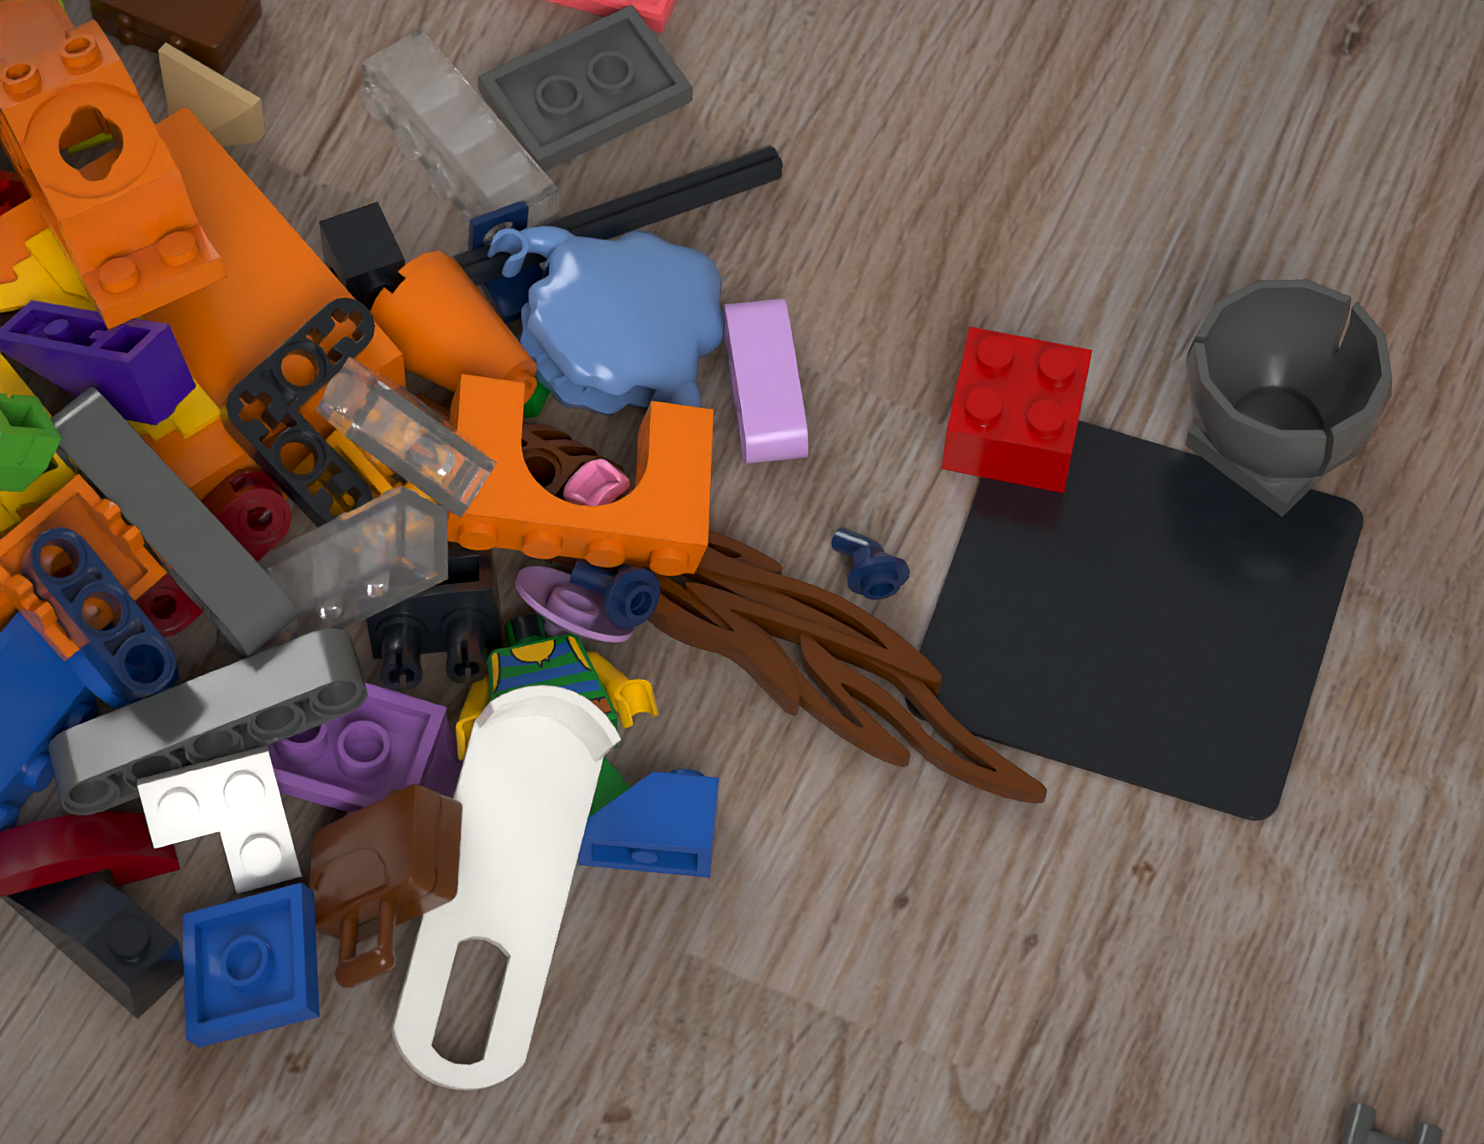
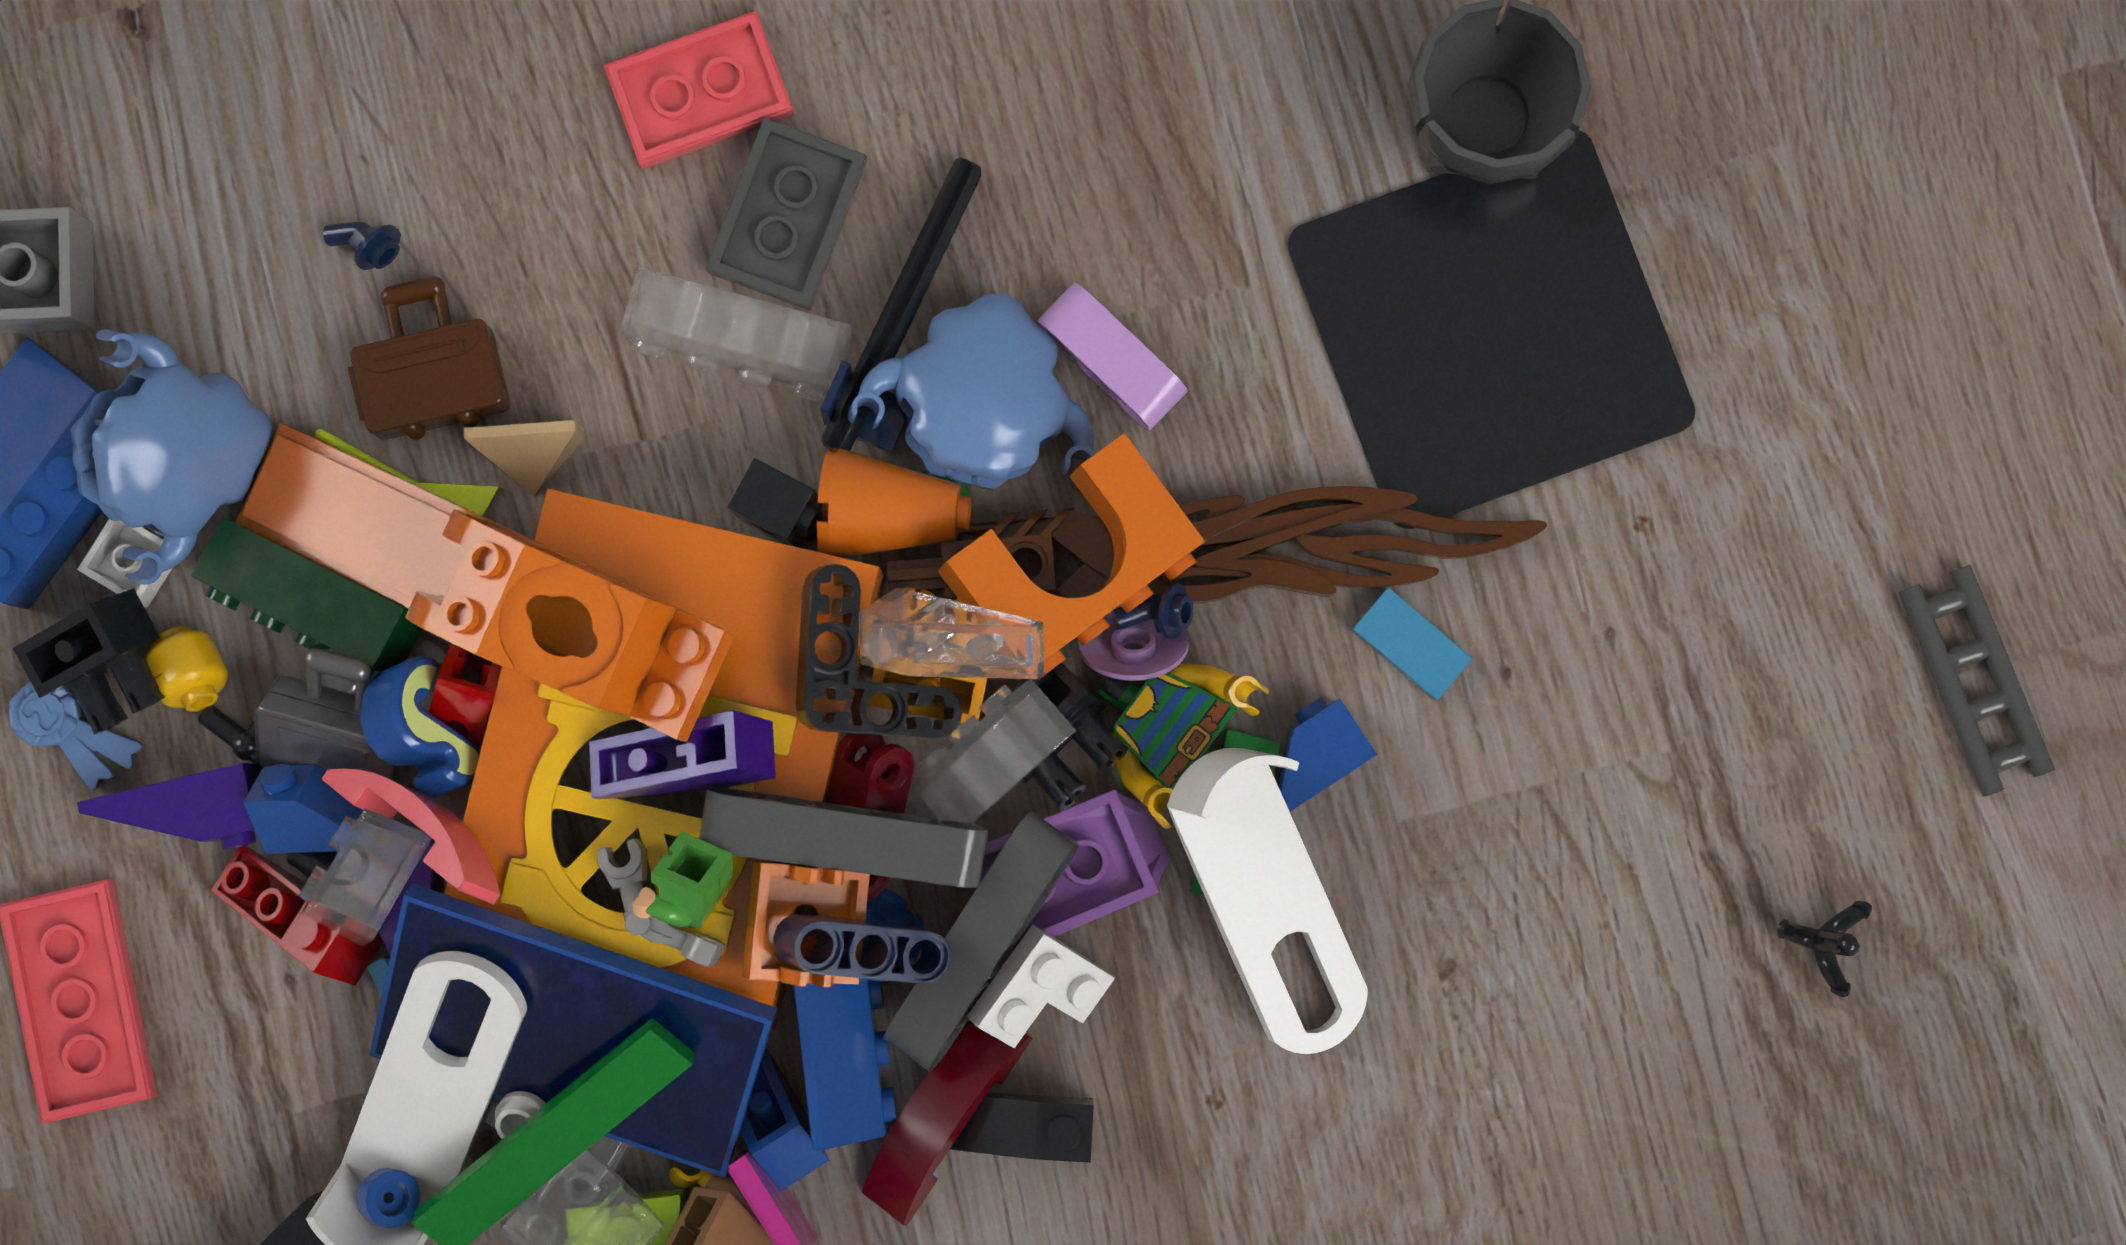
camera: 40 degrees left, 25 degrees up
blue plate [182,883,320,1048] -> none
reddish brown piece [309,784,463,988] -> none
bright pink piece [563,459,630,506] -> none
dark blue plate [831,527,910,600] -> none
red brick [941,326,1093,493] -> none
none -> dark azure tile [1351,587,1473,701]

